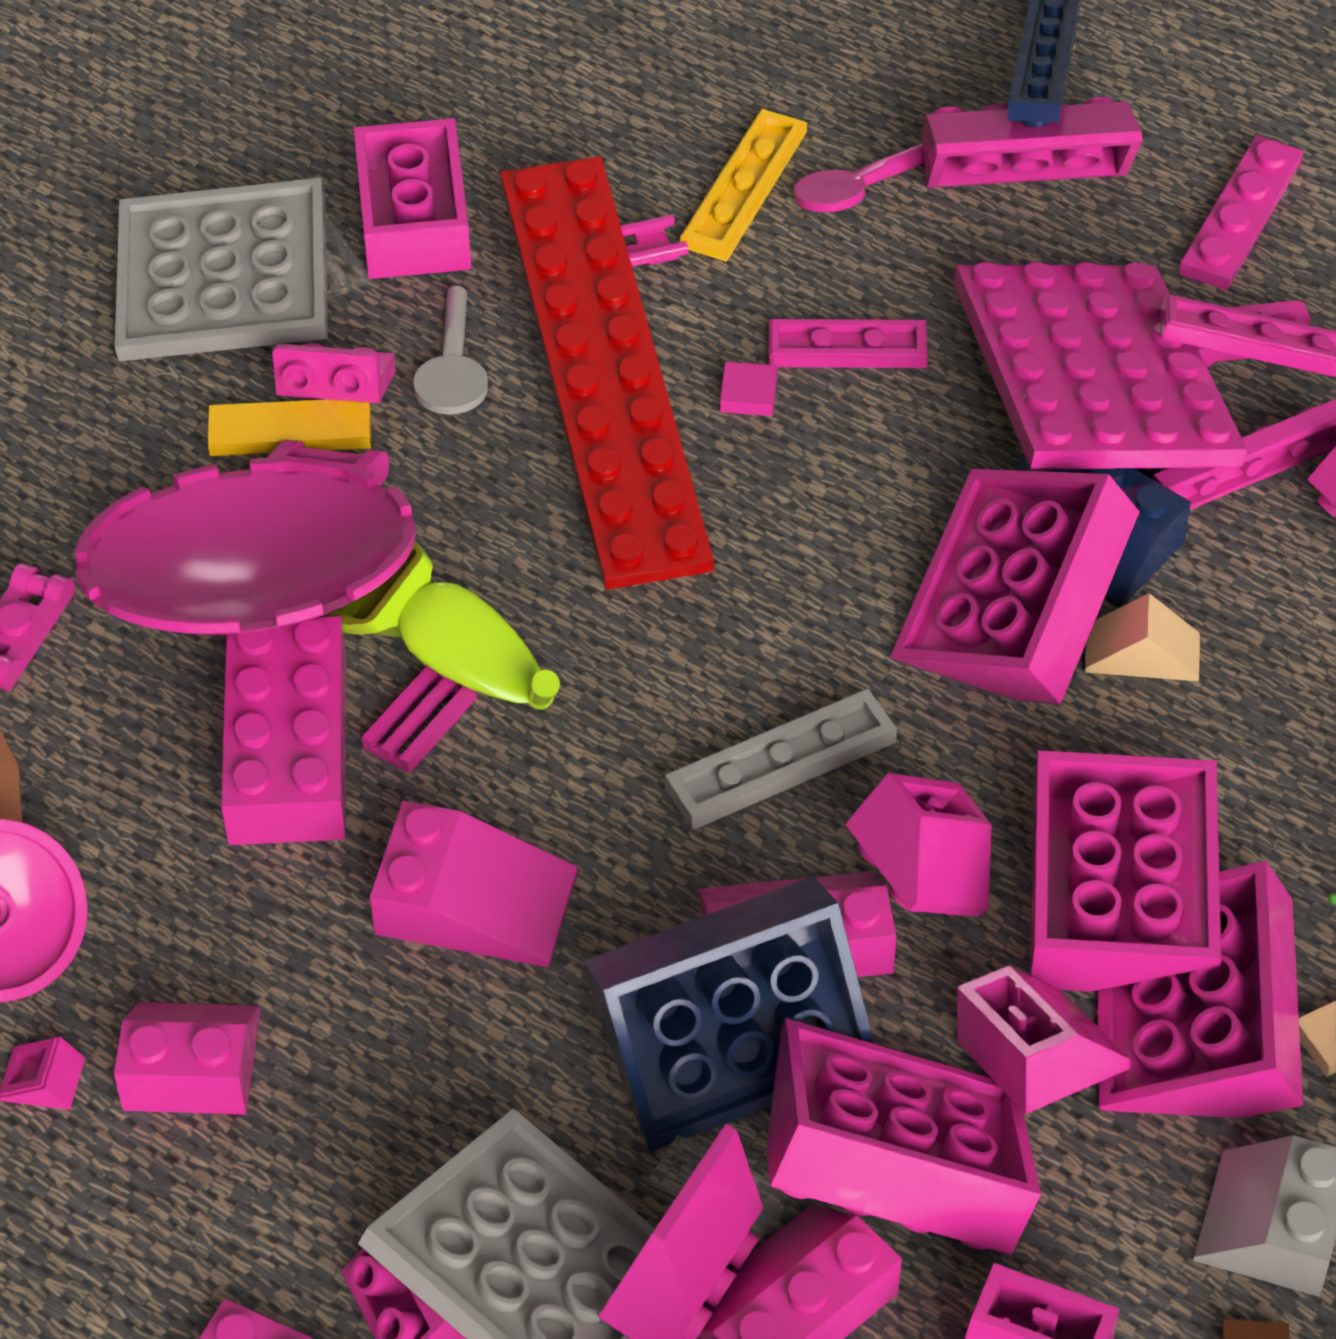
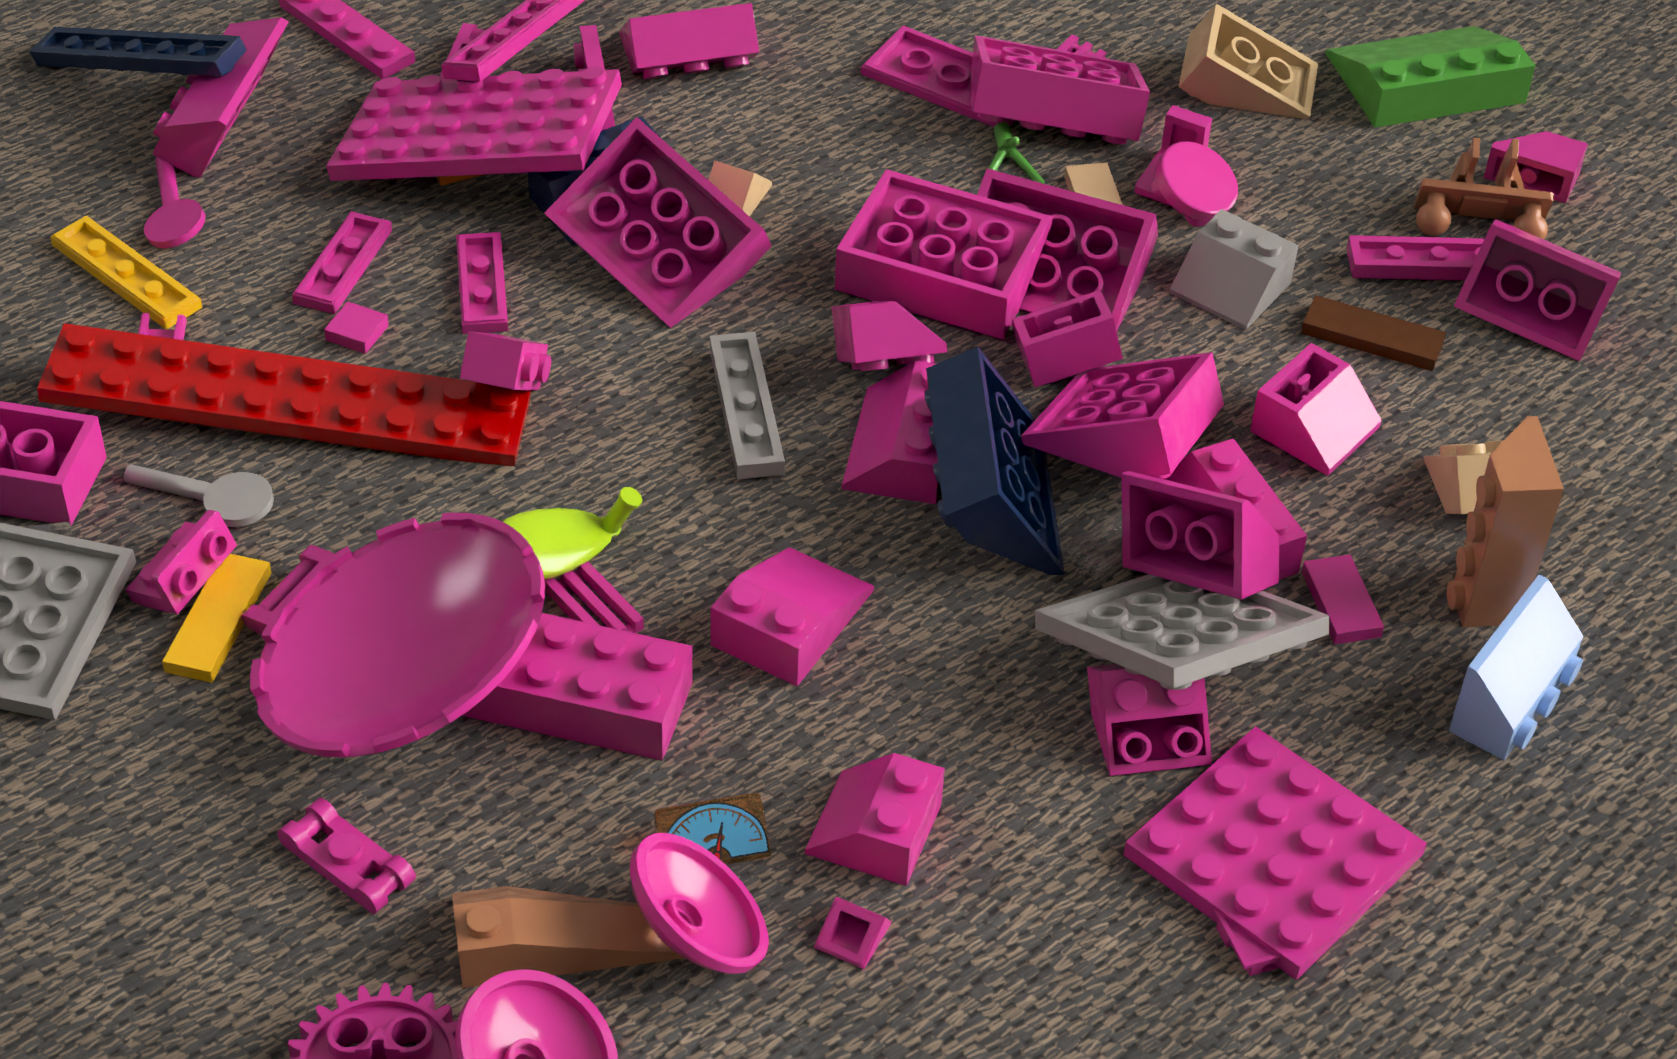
camera: 75 degrees left, 5 degrees down
none -> dark pink tile [456,232,508,334]
none -> dark pink brick [460,331,551,390]
none -> slope [654,793,771,865]

